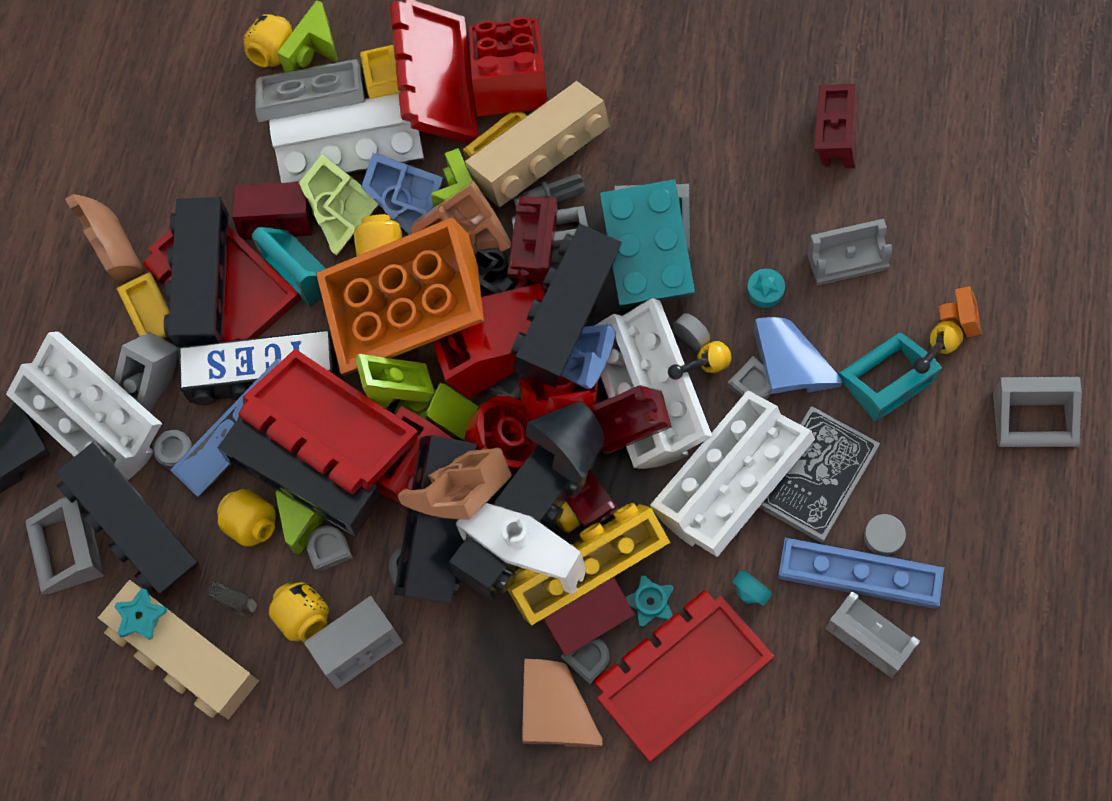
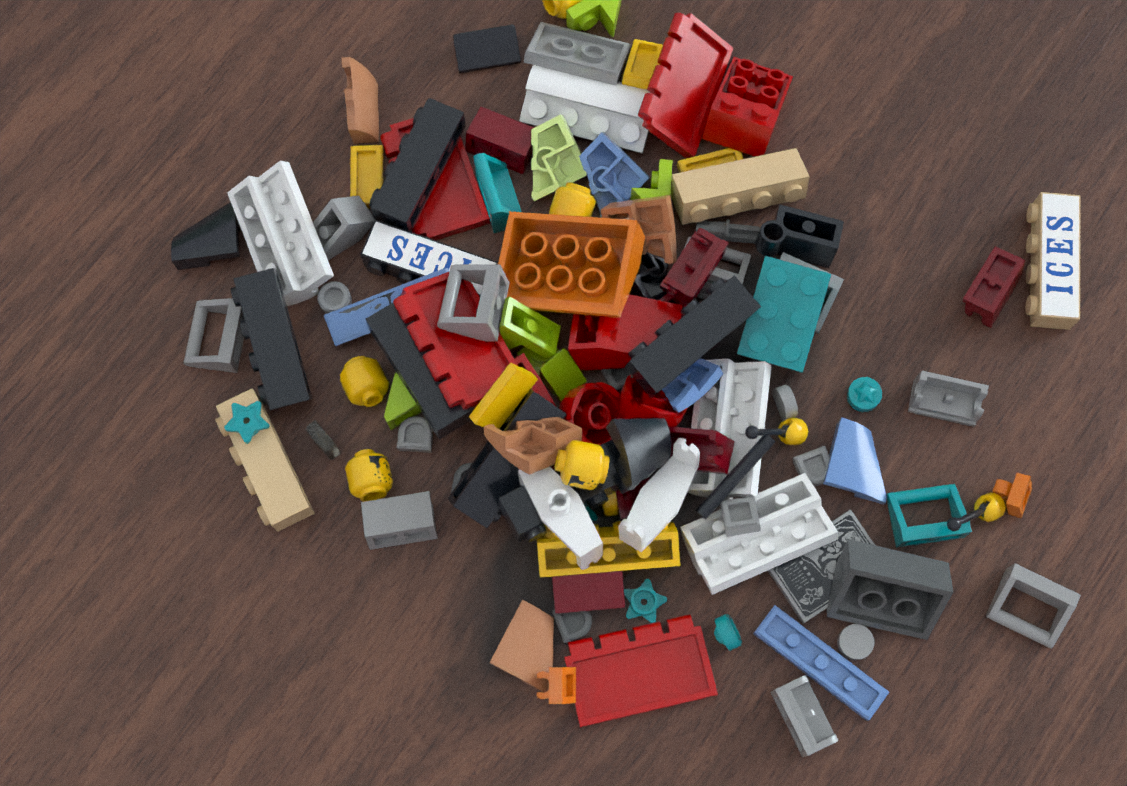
camera: 20 degrees right, 5 degrees up
none -> light grey tile [437,264,510,341]
none -> black slope [453,24,521,74]
none -> yellow tile [469,363,538,429]
none -> orange tile [537,667,576,704]
none -> yellow head [555,440,609,490]
none -> white piece [619,438,700,552]
none -> black bar [695,433,776,520]
none -> light grey tile [720,496,761,537]
none -> black hinge [755,204,844,268]
none -> dark grey slope [826,539,953,640]
none -> brick [1025,192,1080,330]

